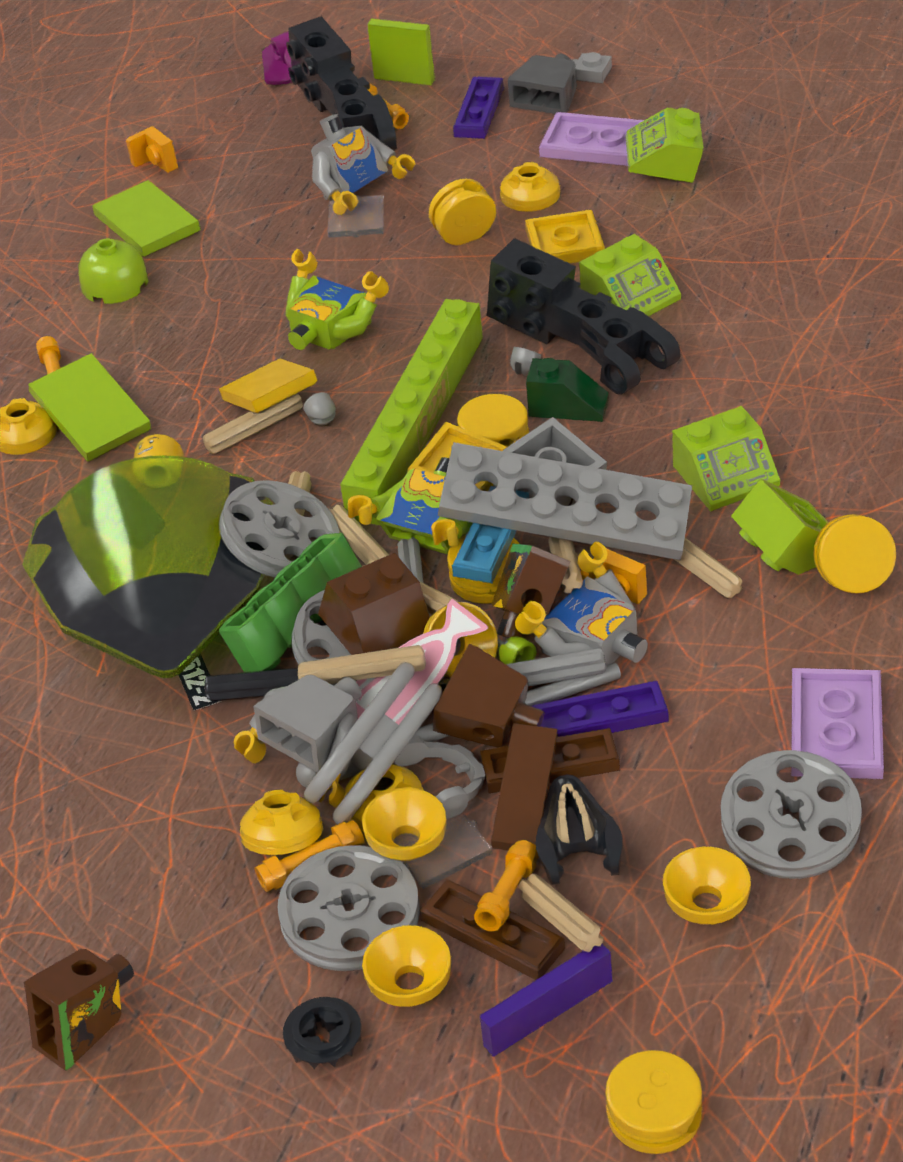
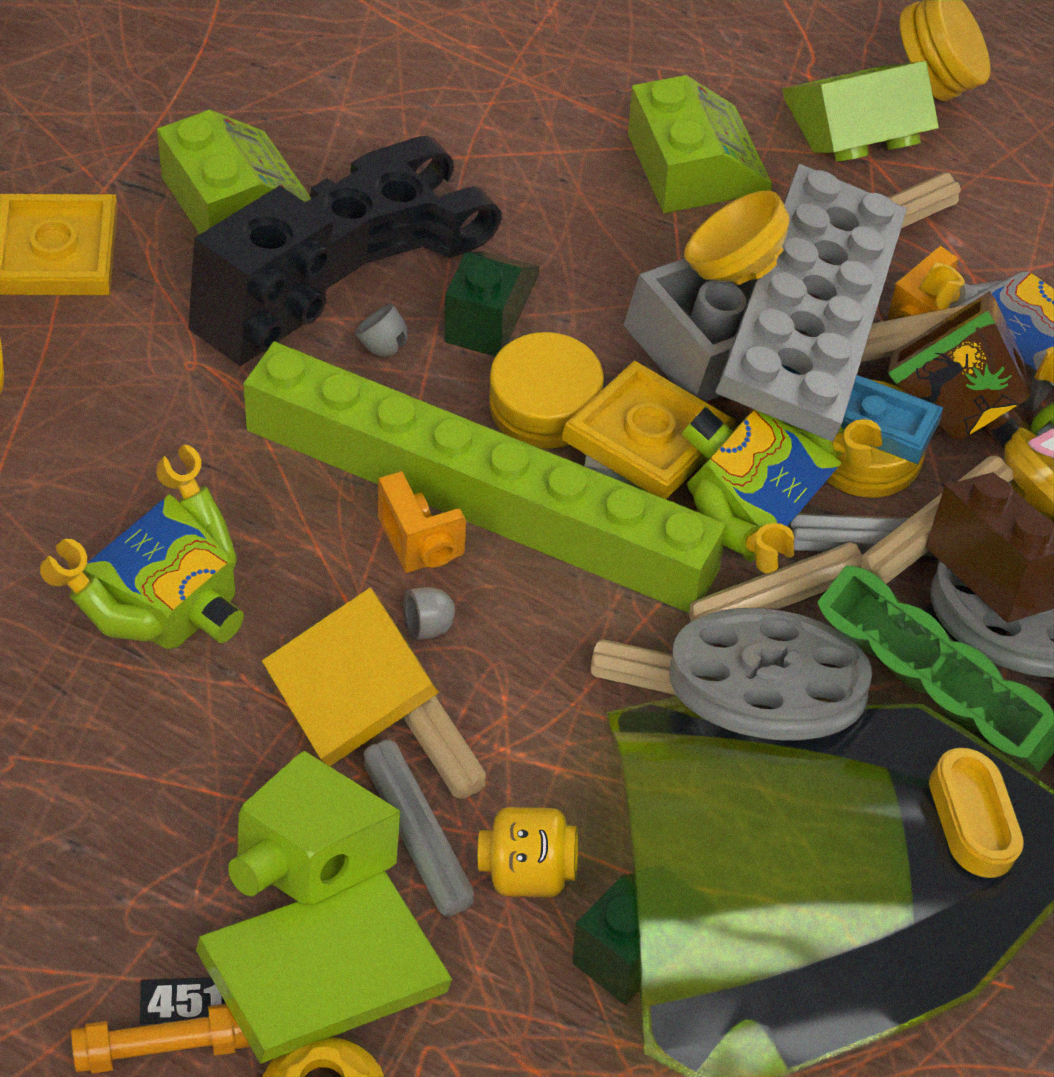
camera: 90 degrees left, 10 degrees up
none -> lime torso [228,751,400,905]
none -> light grey axle [363,739,474,917]
none -> light orange bracket [378,471,466,573]
none -> yellow piece [684,190,790,285]
none -> yellow tile [929,748,1023,878]

